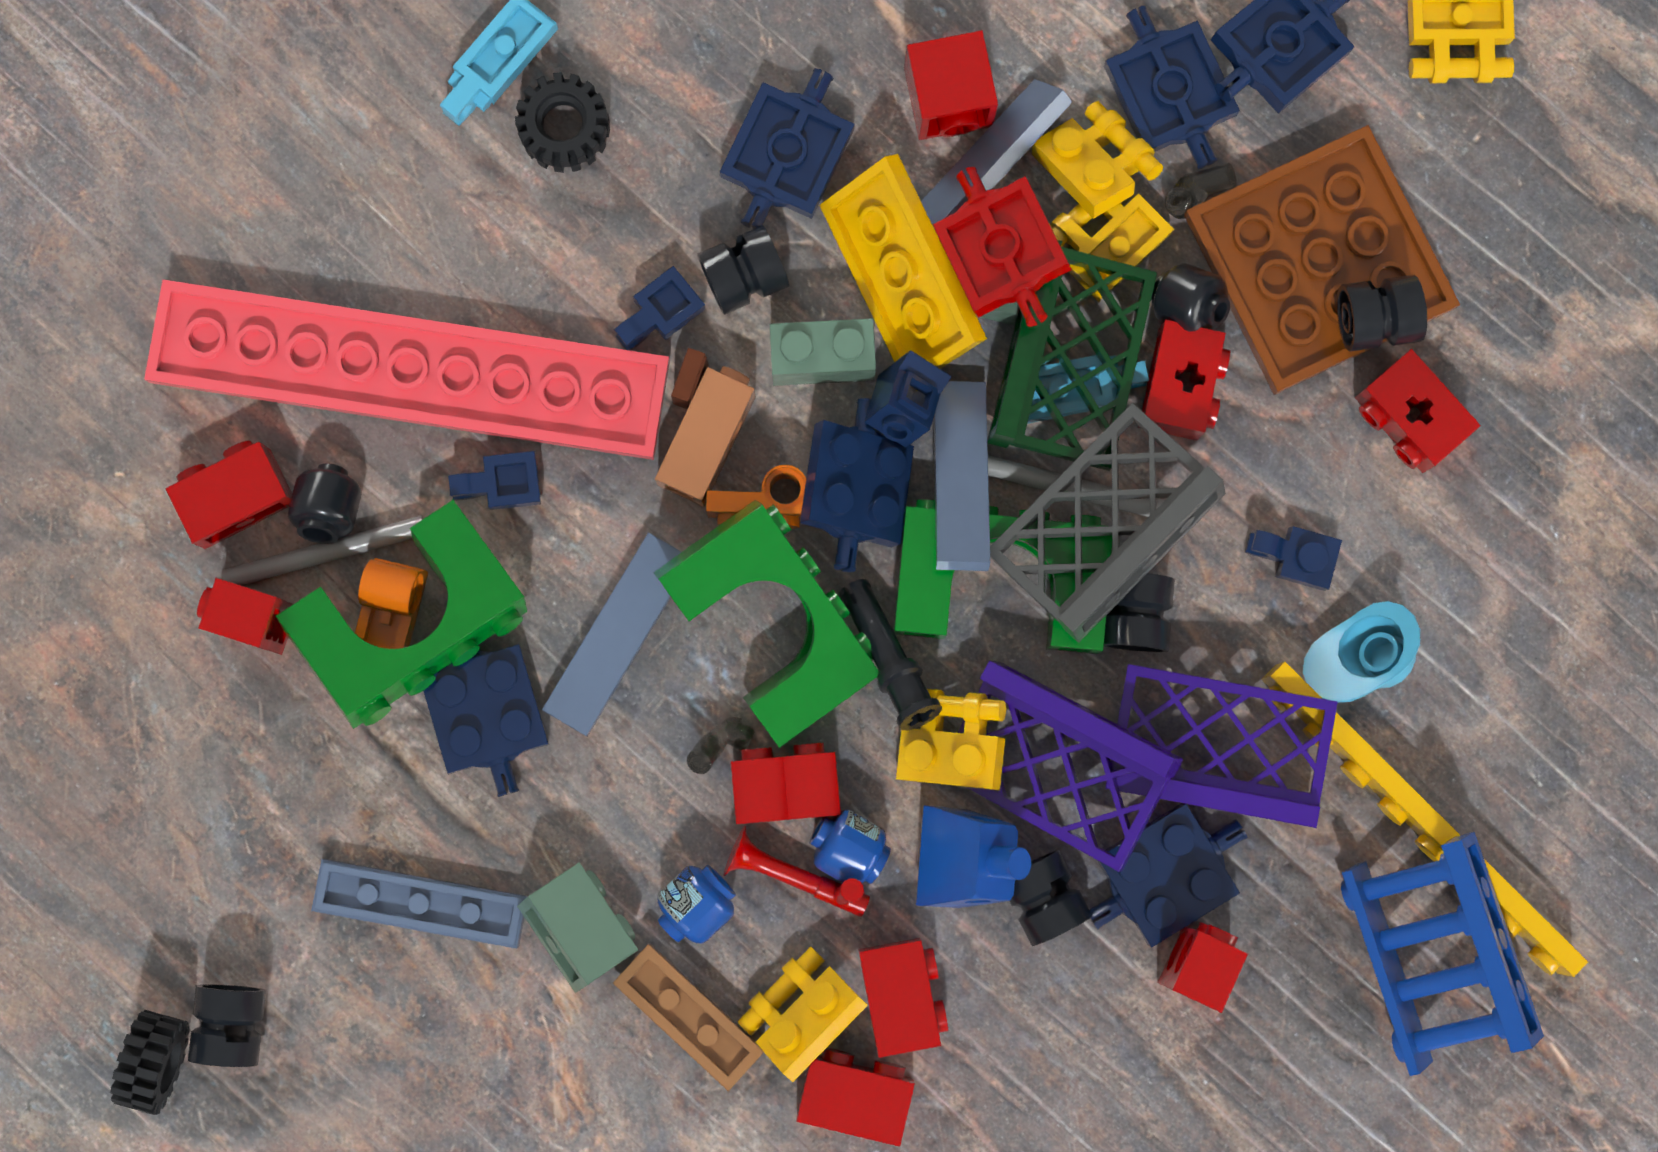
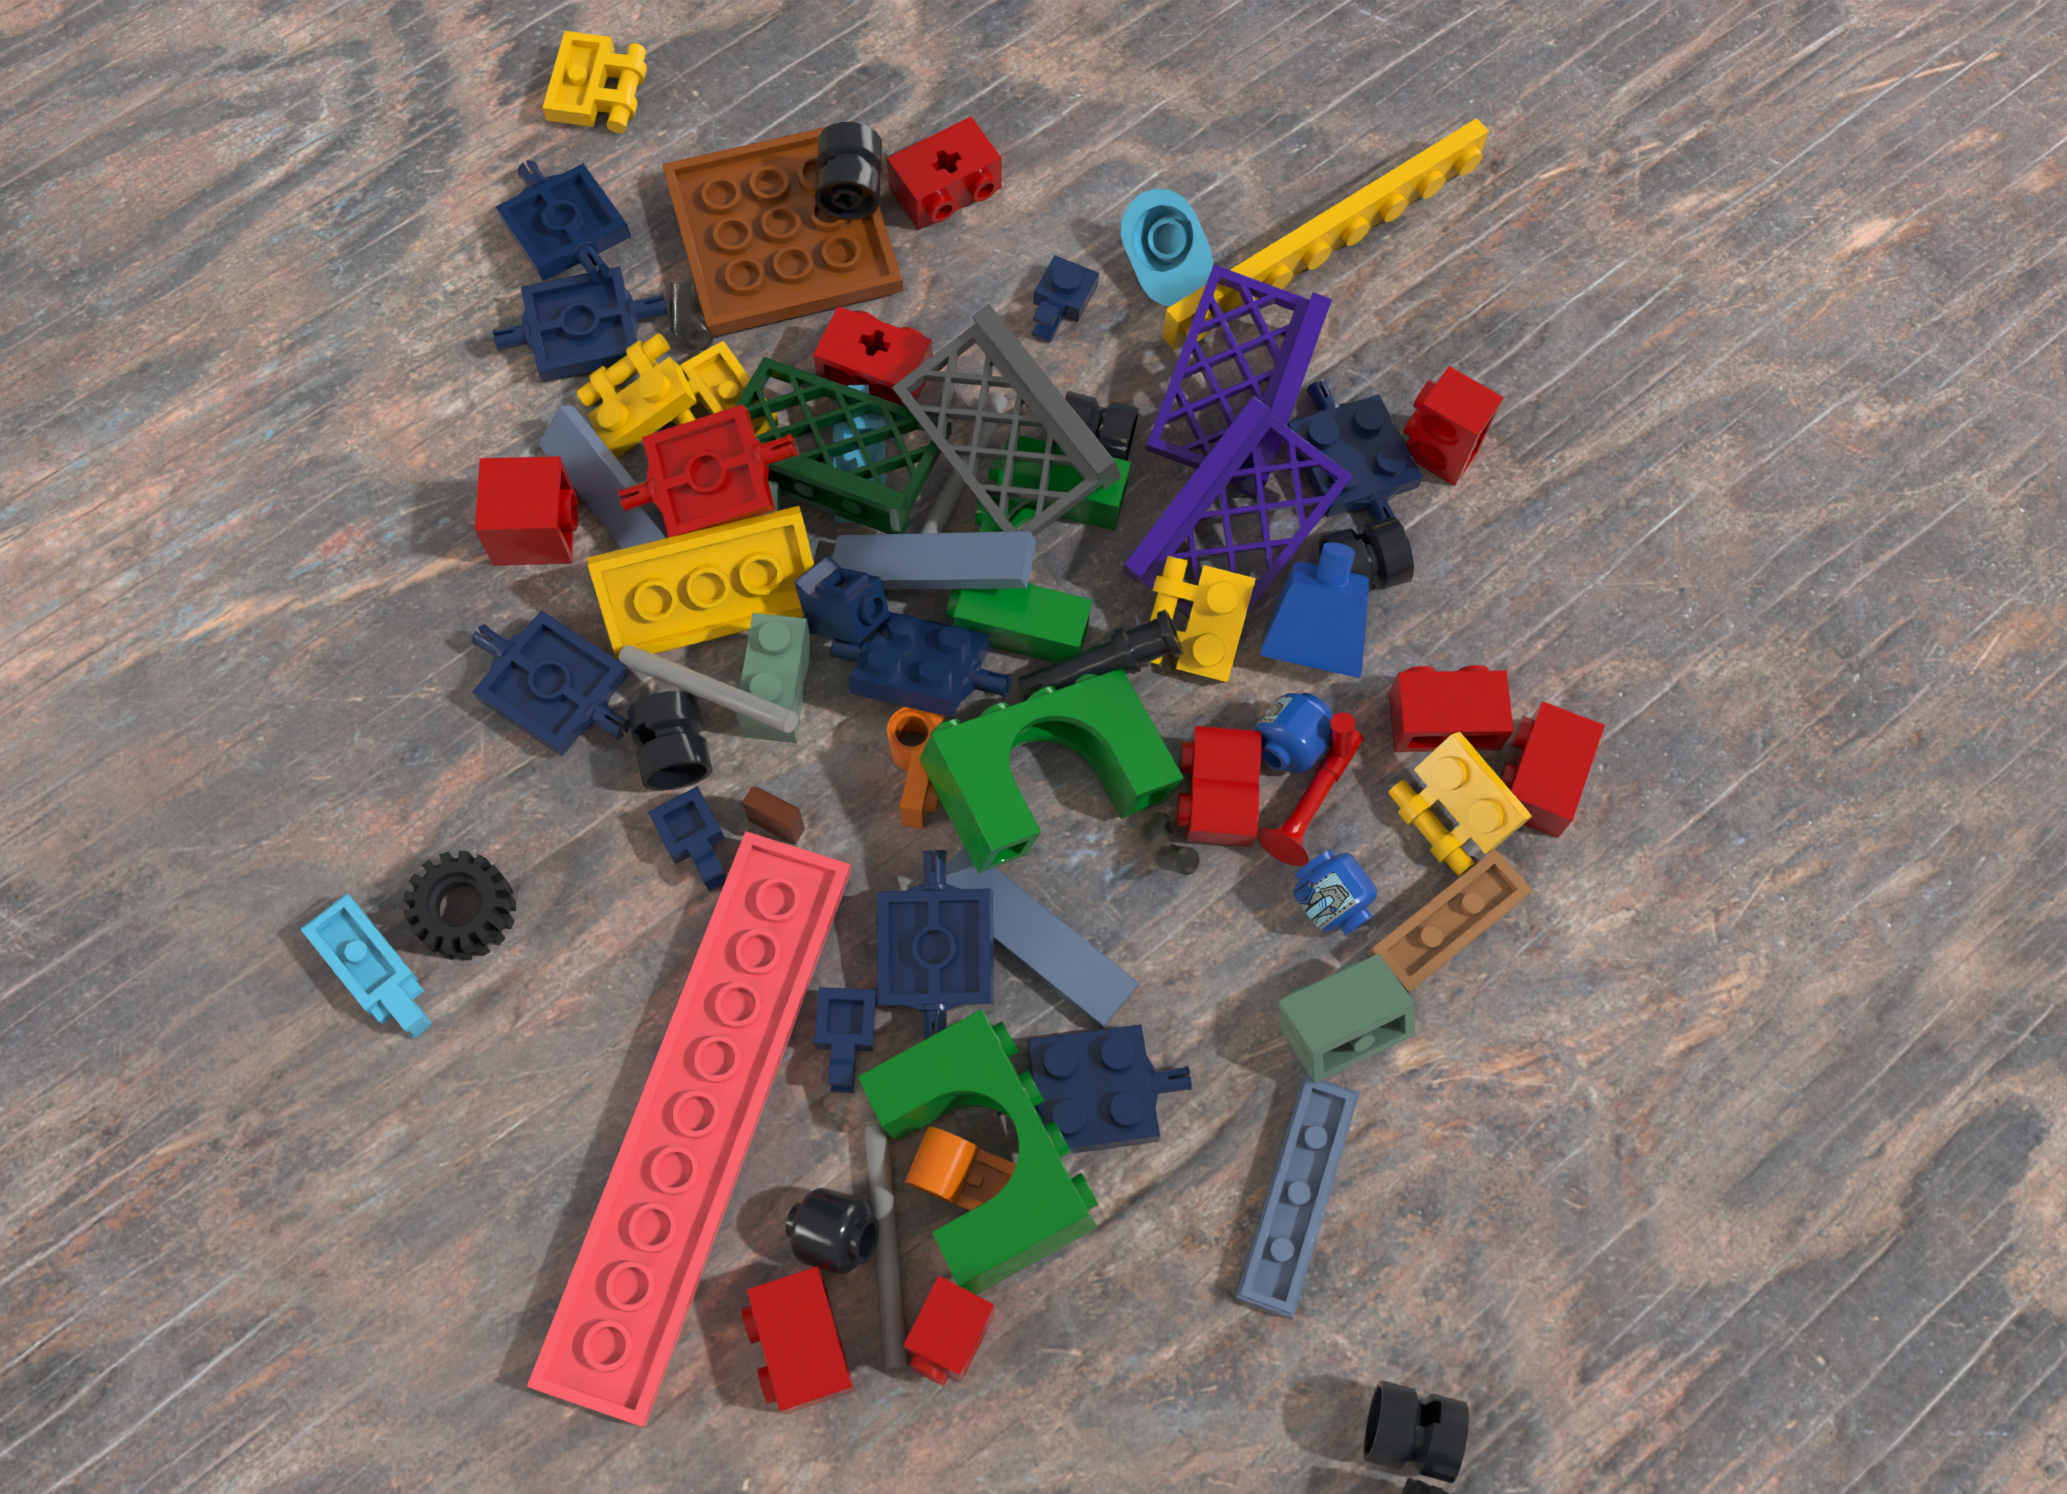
camera: 80 degrees left, 15 degrees down
nougat brick [655,366,756,507] -> none
black head [1151,263,1230,332] -> none
blue fence [1341,831,1544,1076] -> none
none -> light grey bar [619,645,799,733]
none -> dark blue plate [877,850,994,1040]

